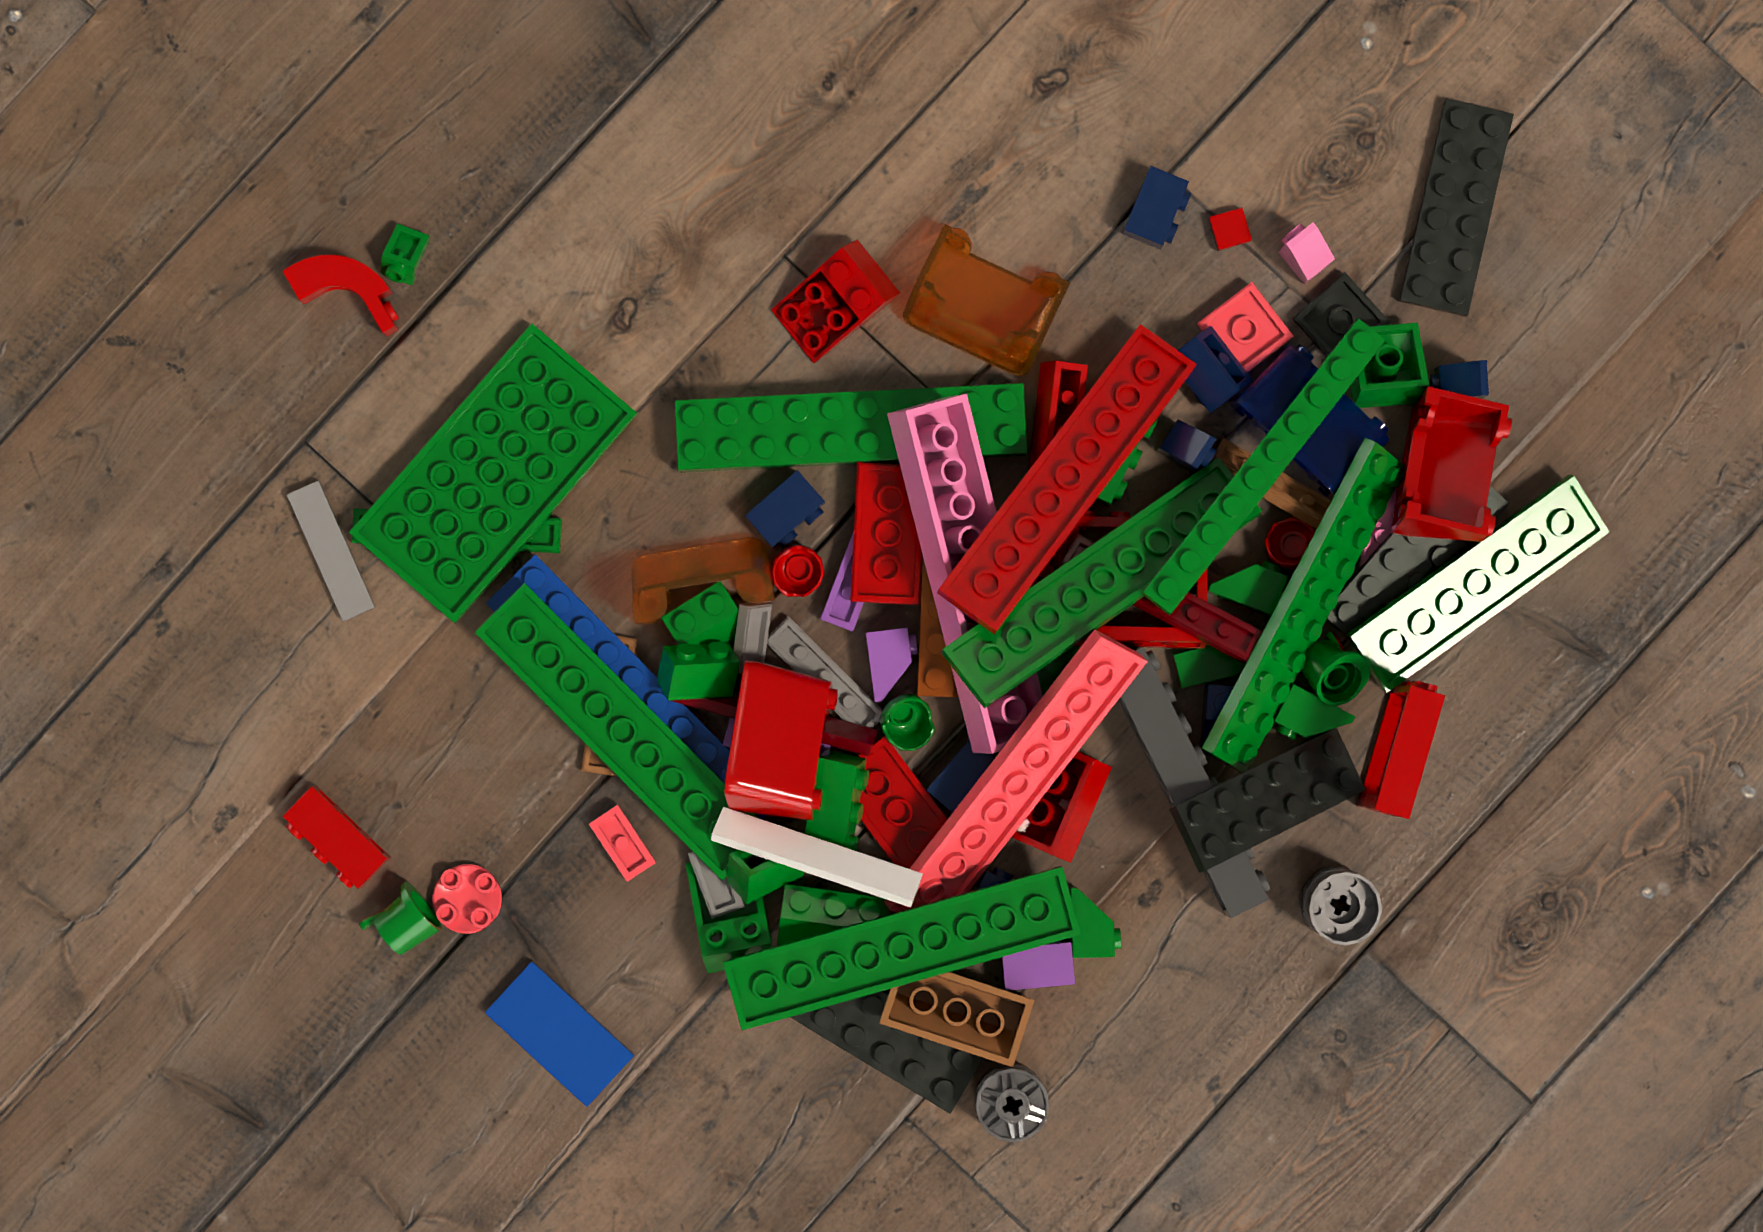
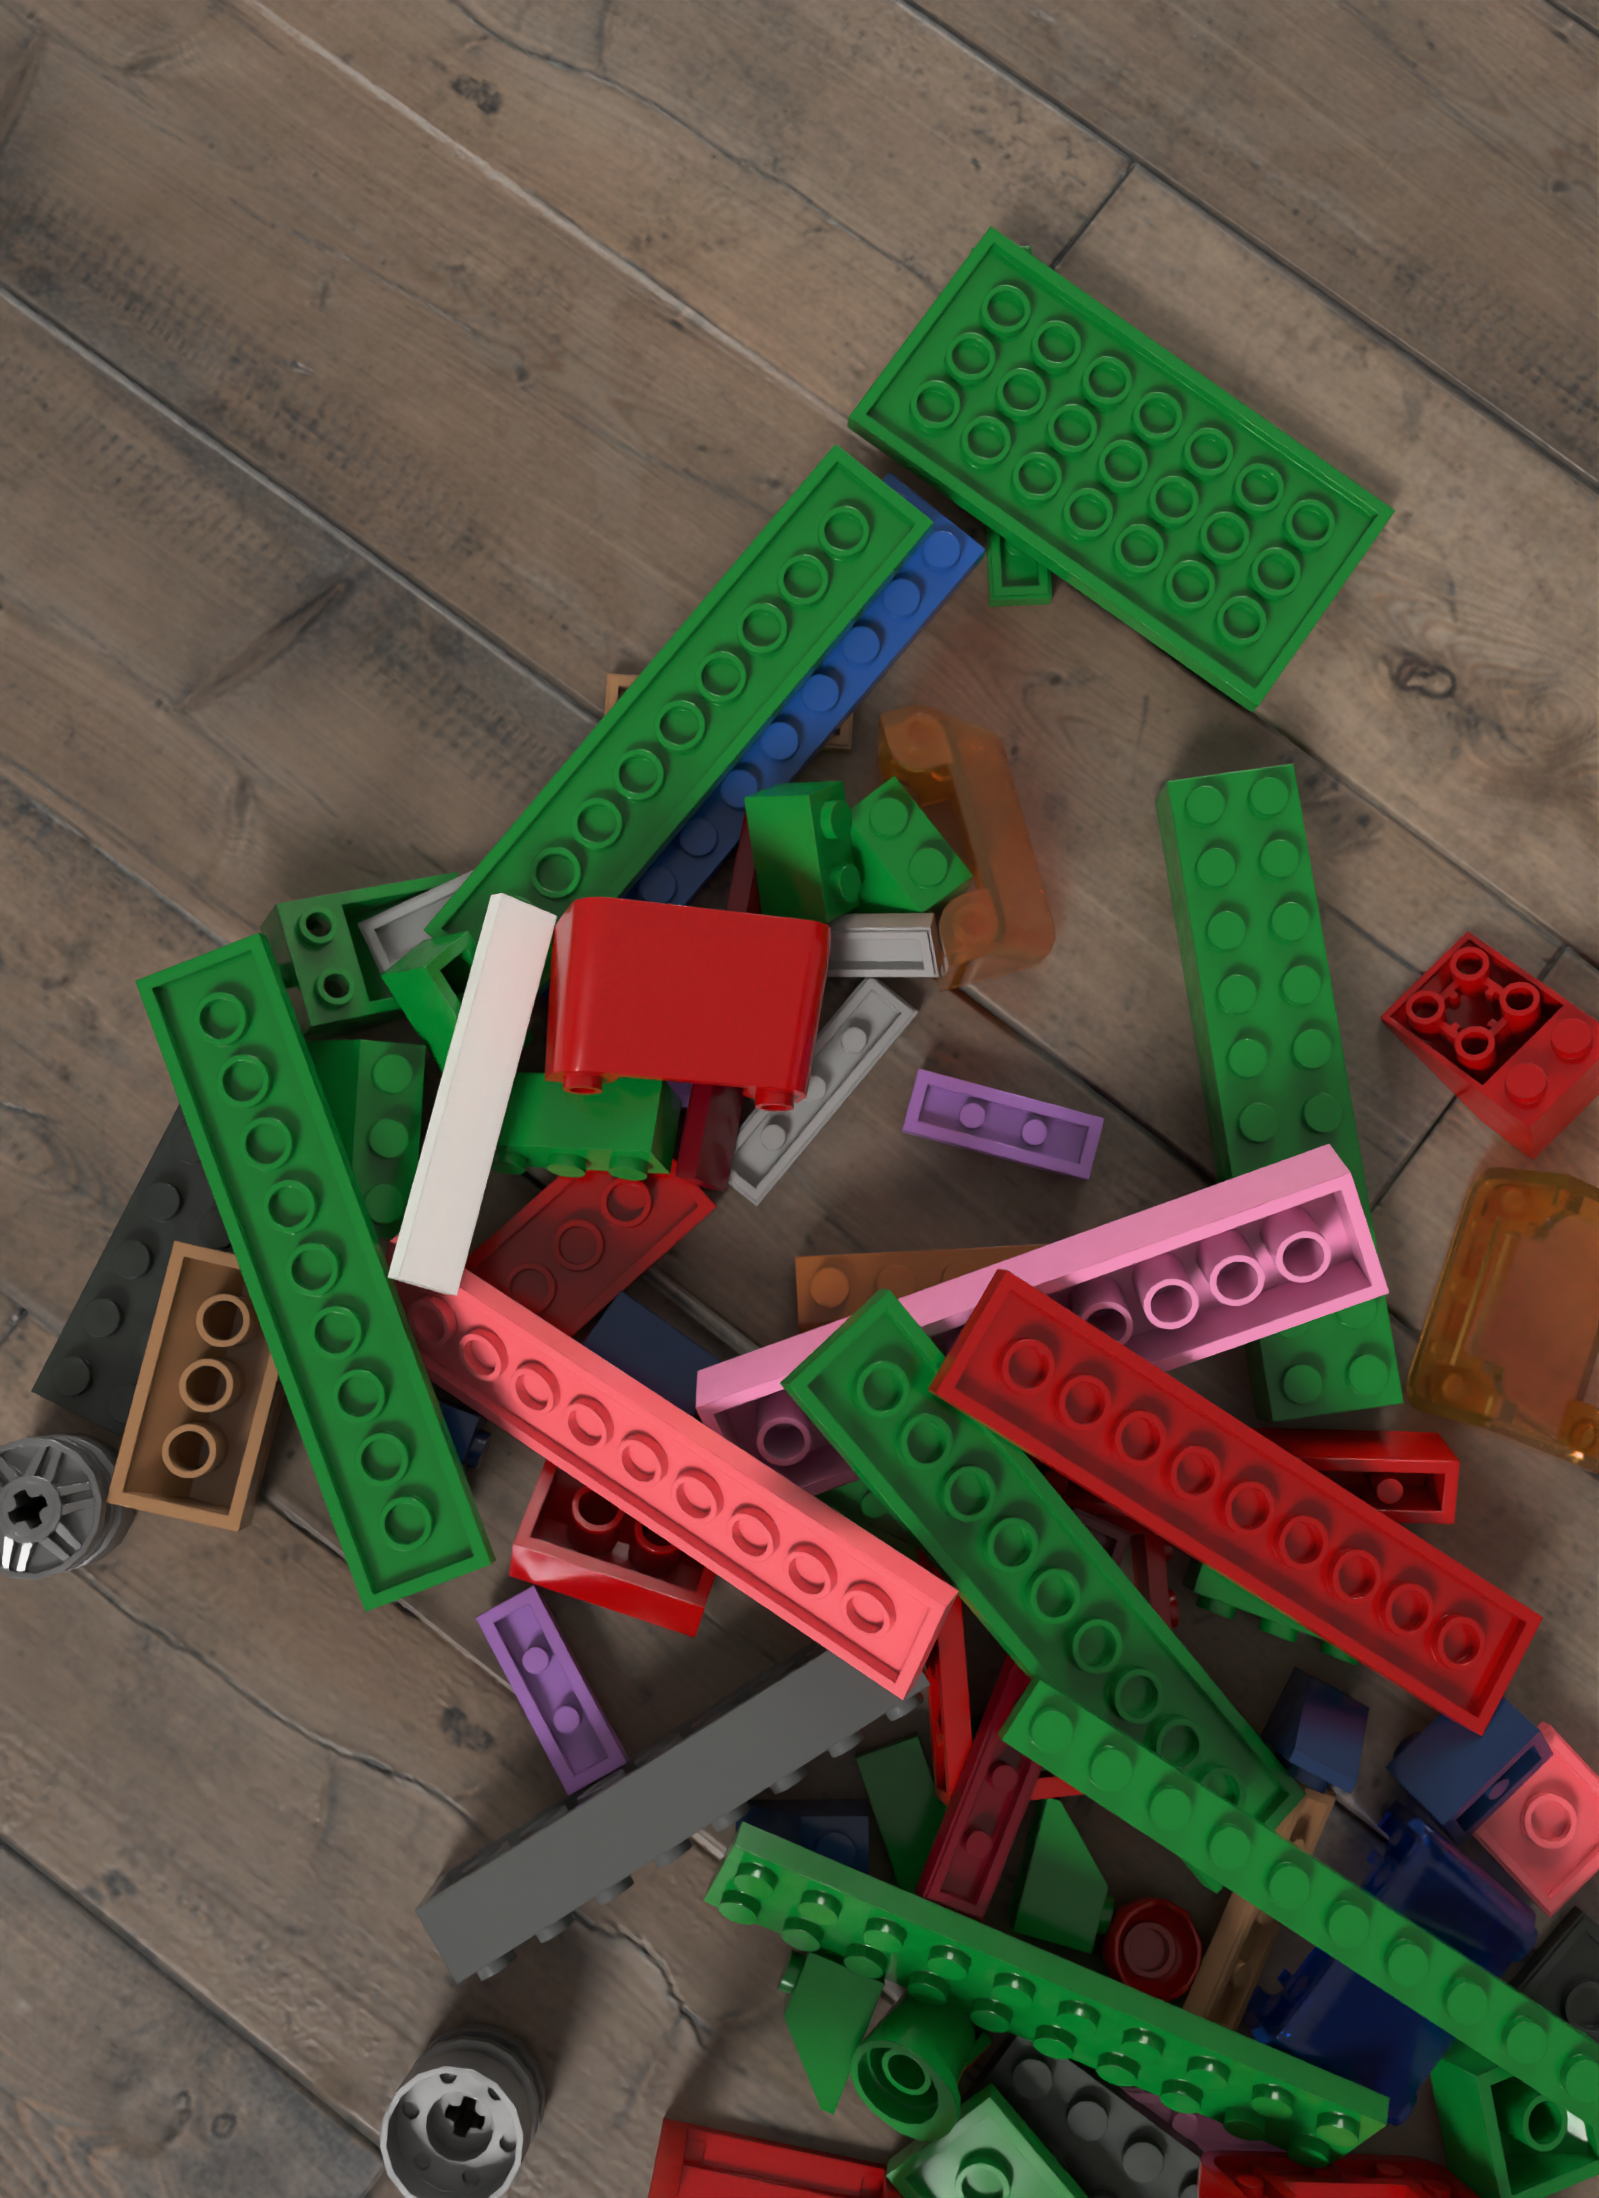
camera: 90 degrees right, 5 degrees down
red arch [283,255,400,336] -> none
red brick [283,785,391,889] -> none
light grey tile [287,481,376,622] -> none
green hat [359,882,442,955] -> none
green bracket [381,223,430,285] -> none
coral dish [432,864,502,934] -> none
blue tile [485,961,635,1107] -> none
coral plate [589,804,656,882] -> none
dark blue brick [745,470,825,549] -> none
red hair [771,545,825,597] -> none
red tile [850,462,923,605] -> none
medium lavender slope [866,628,918,702] -> none
green hair [880,694,935,751] -> none
medium lavender brick [1001,940,1075,991] -> none
green slope [1069,887,1121,958] -> none
pearl dark grey plate [1169,728,1366,873] -> none
none -> medium lavender plate [476,1584,629,1796]

